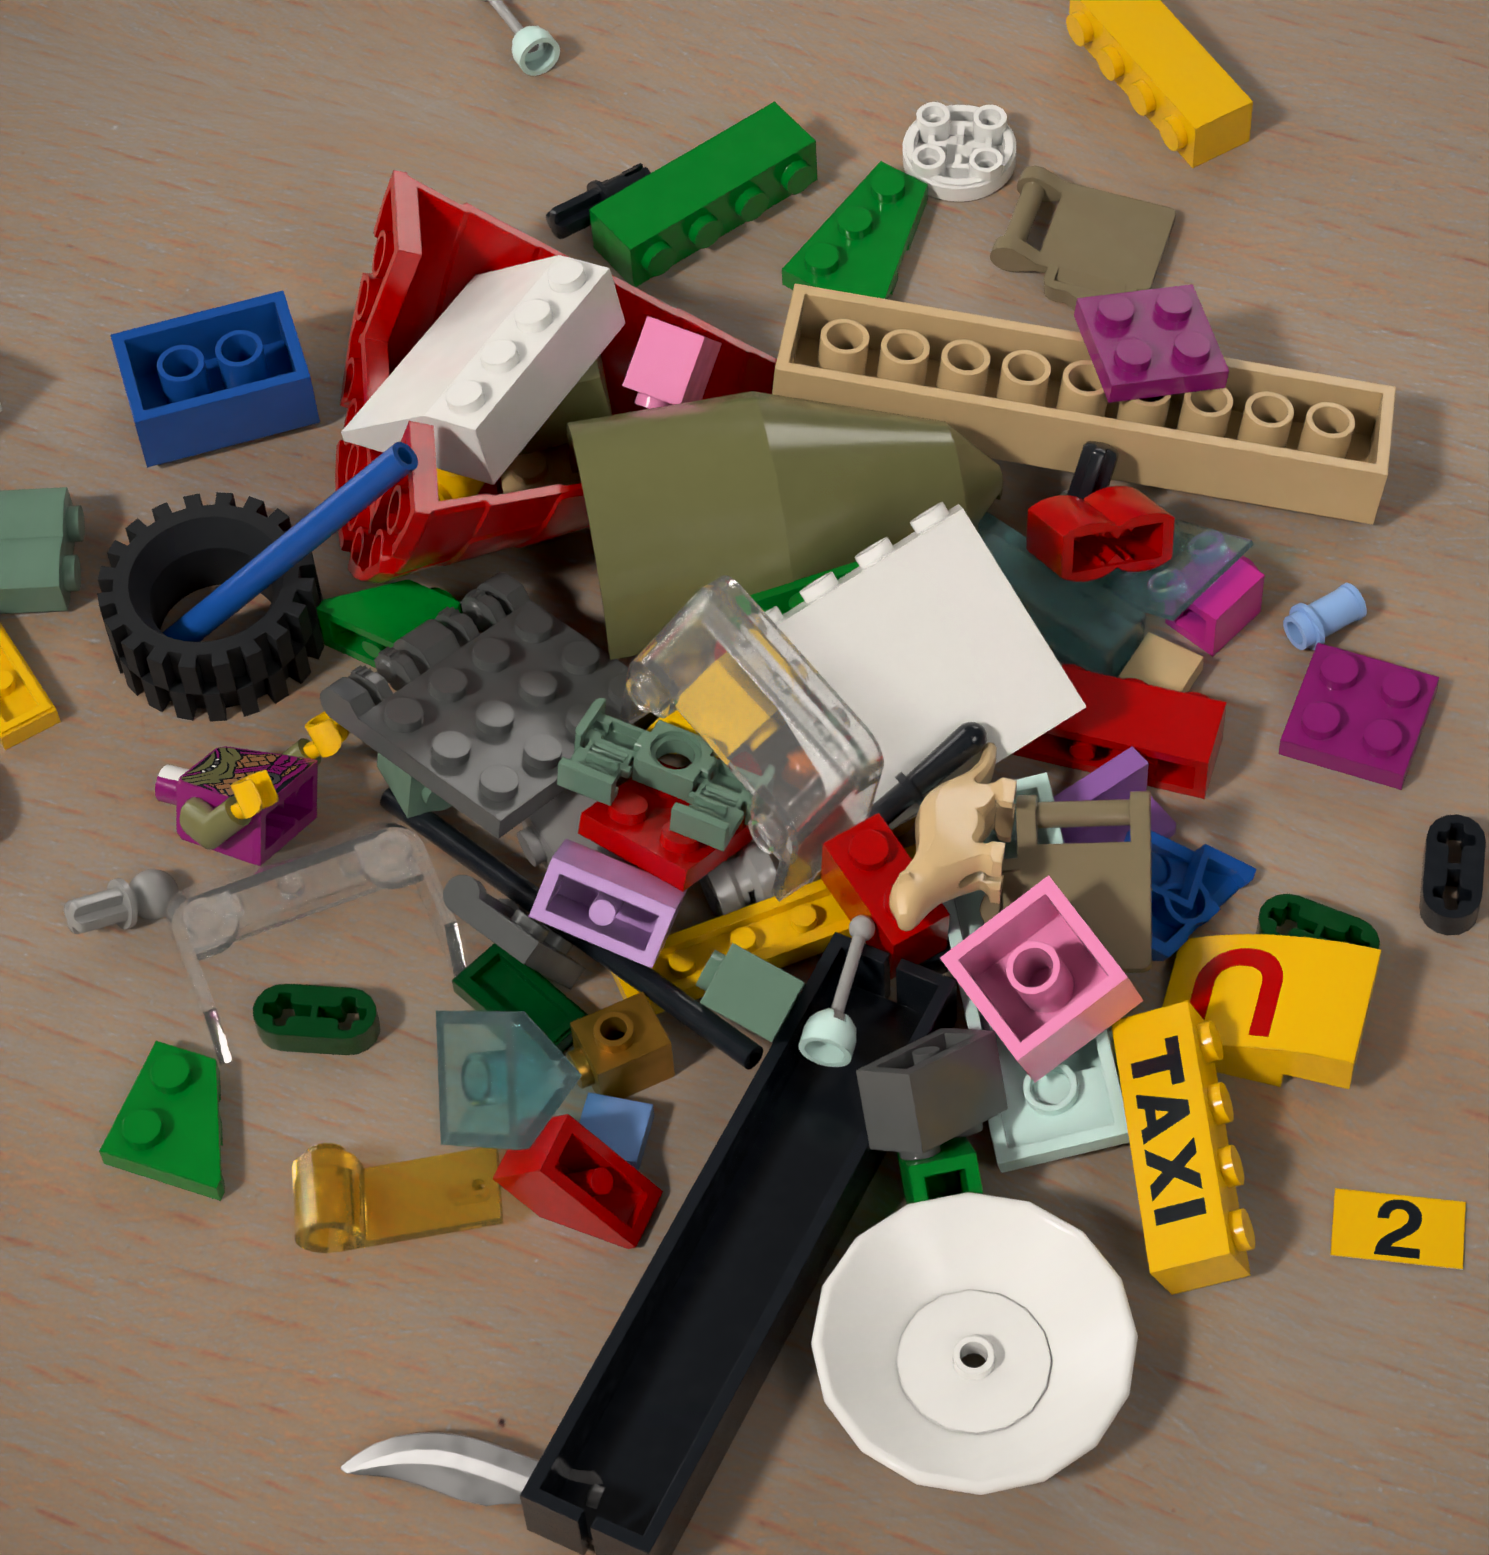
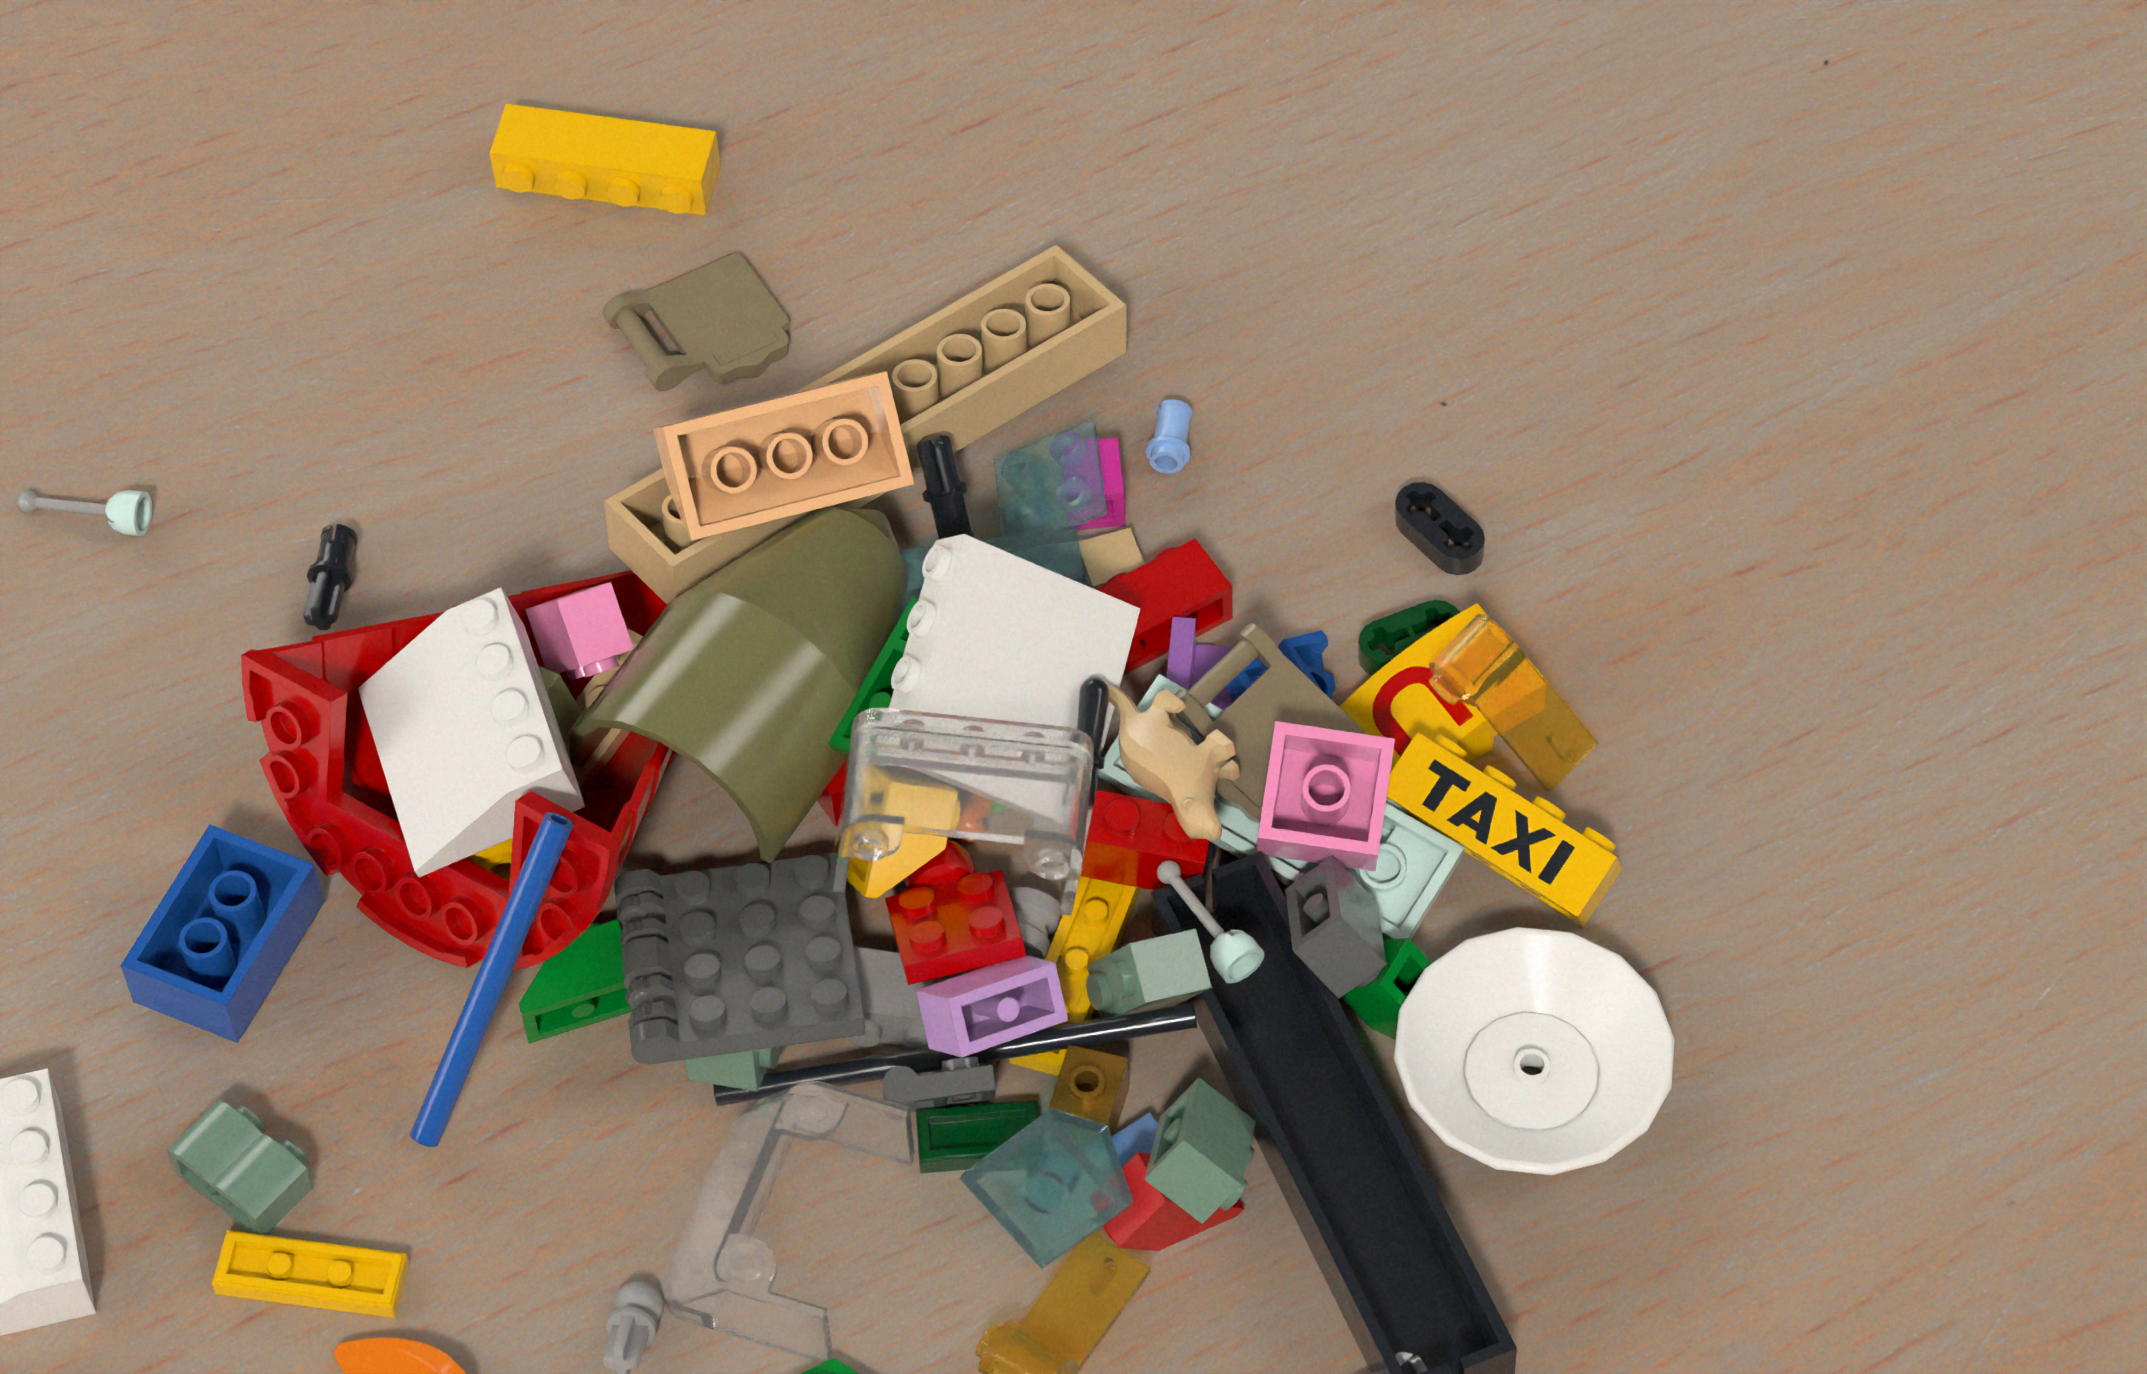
camera: 50 degrees left, 0 degrees up
black tyre [97,492,324,722] -> none
torso [155,711,350,866] -> none
dark green beam [253,984,380,1055] -> none
sand green piece [557,698,777,852] -> none
green brick [589,101,818,287] -> none
green wing [782,161,928,299] -> none
white tile [903,102,1016,202] -> none
red brick [1026,486,1175,582] -> none
magenta plate [1074,284,1229,403] -> none
magenta plate [1279,643,1439,790] -> none
yellow sticker [1330,1188,1466,1270] -> none
none -> light nougat slope [653,371,914,541]
none -> sand green brick [1144,1078,1256,1224]
none -> clear yellow door [1429,614,1599,792]

